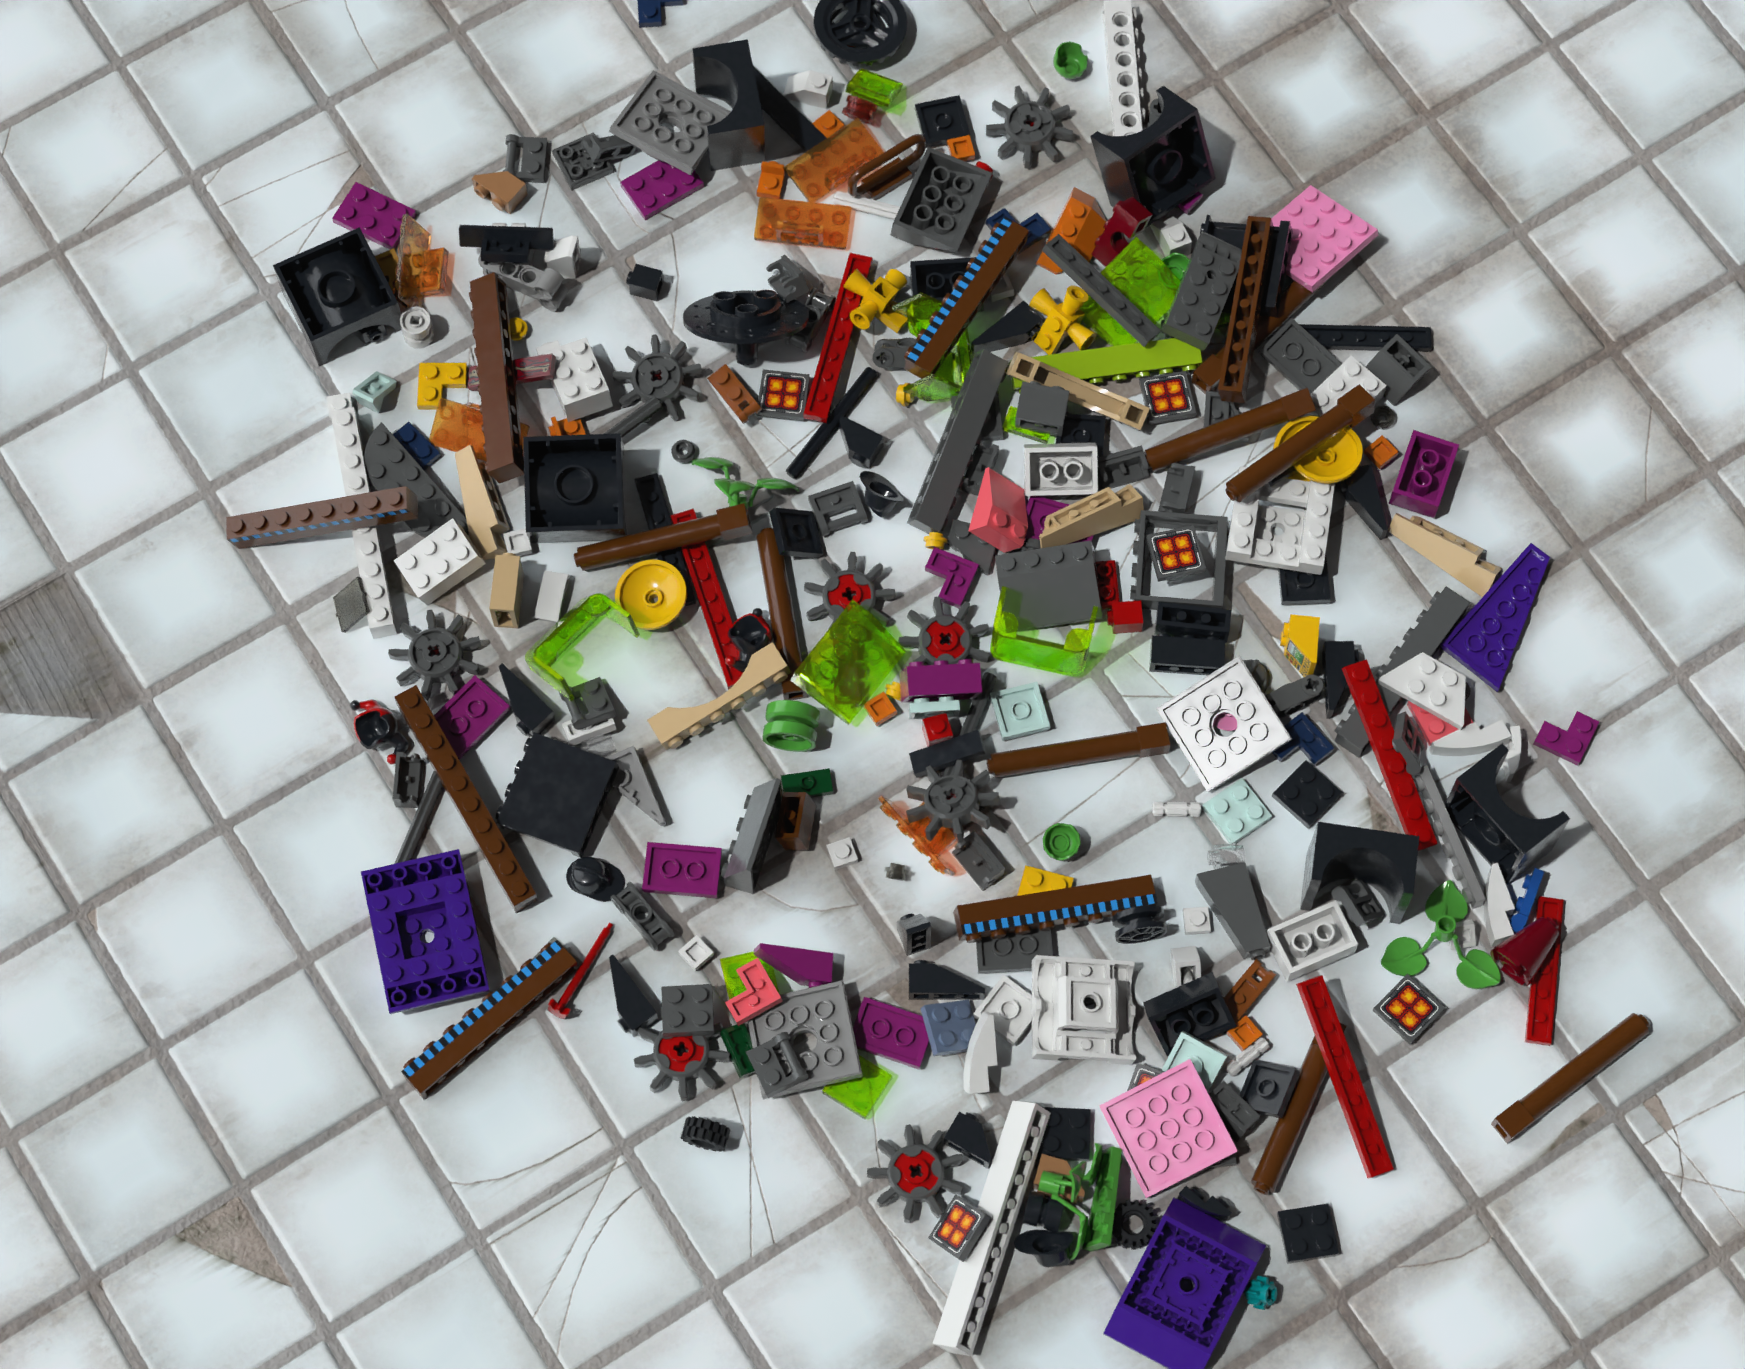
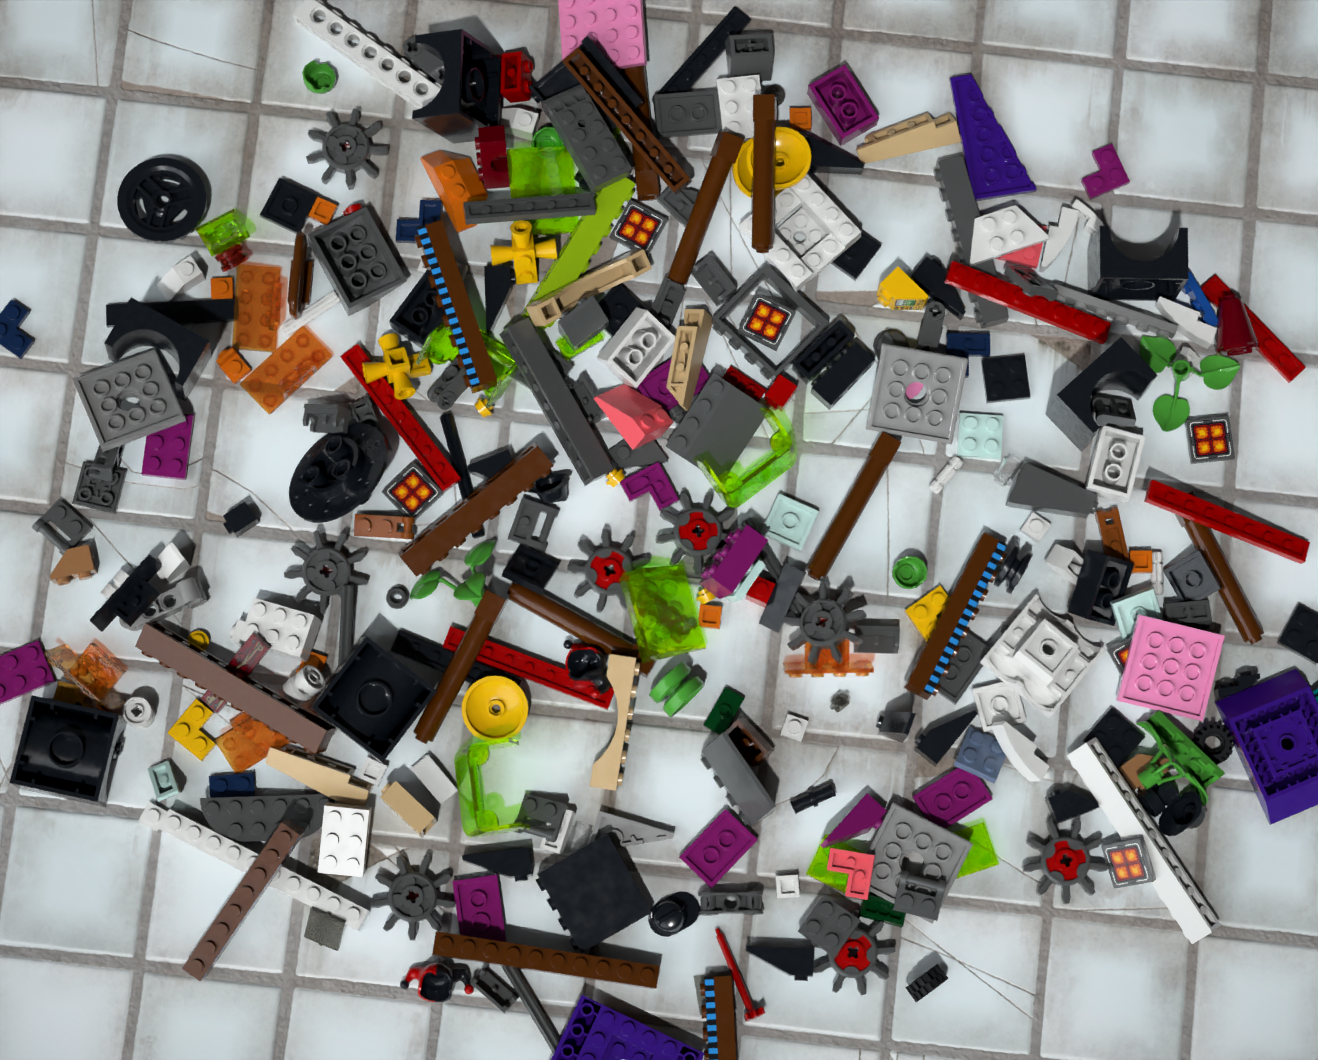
camera: 55 degrees left, 10 degrees up
none -> white wheel [283,665,325,706]
none -> reddish brown brick [398,442,554,577]
none -> red brick [500,51,533,103]
none -> black pin [790,783,836,814]

